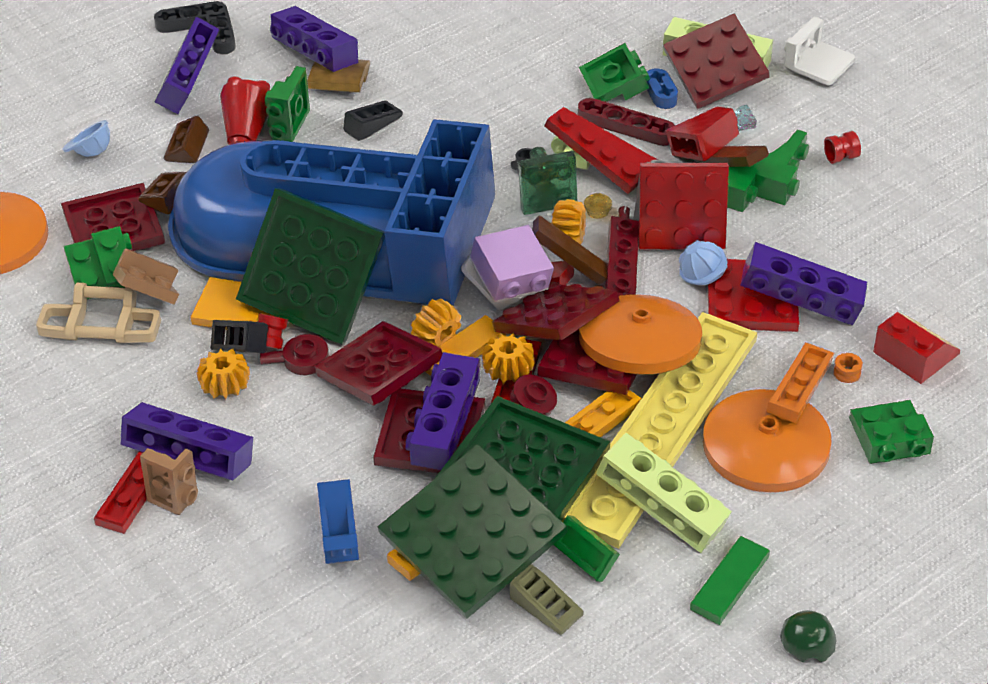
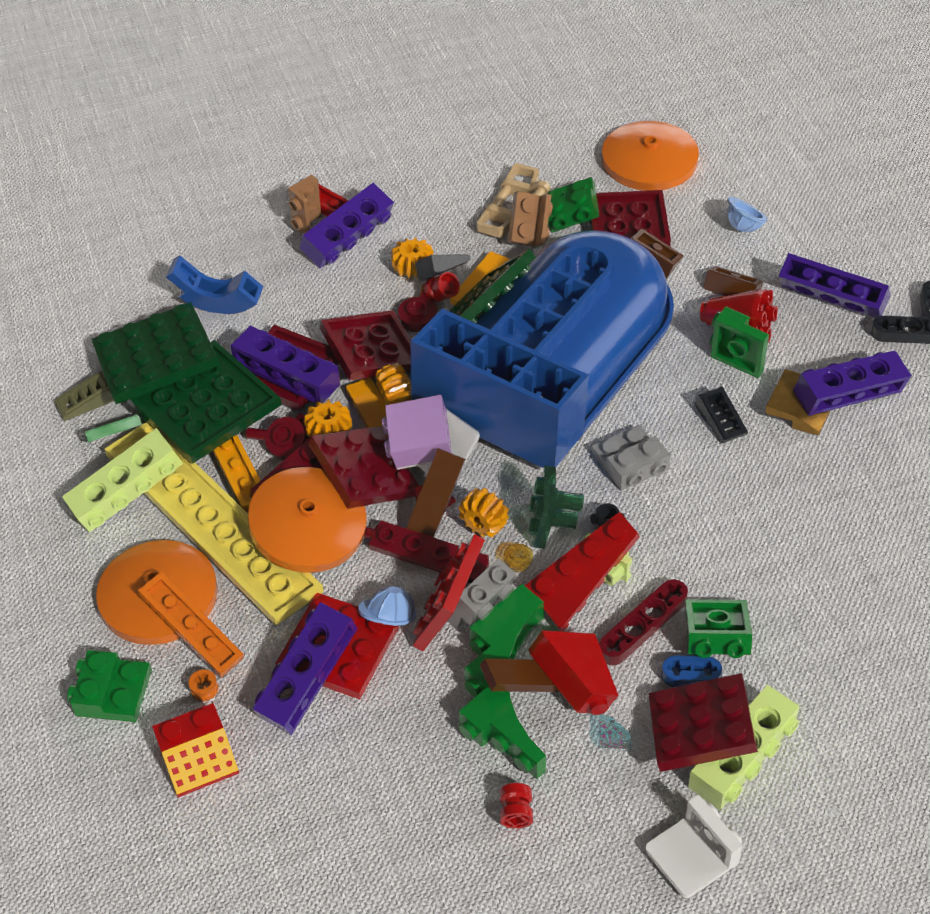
camera: 110 degrees right, 5 degrees up
green tile [690,536,770,625] -> none

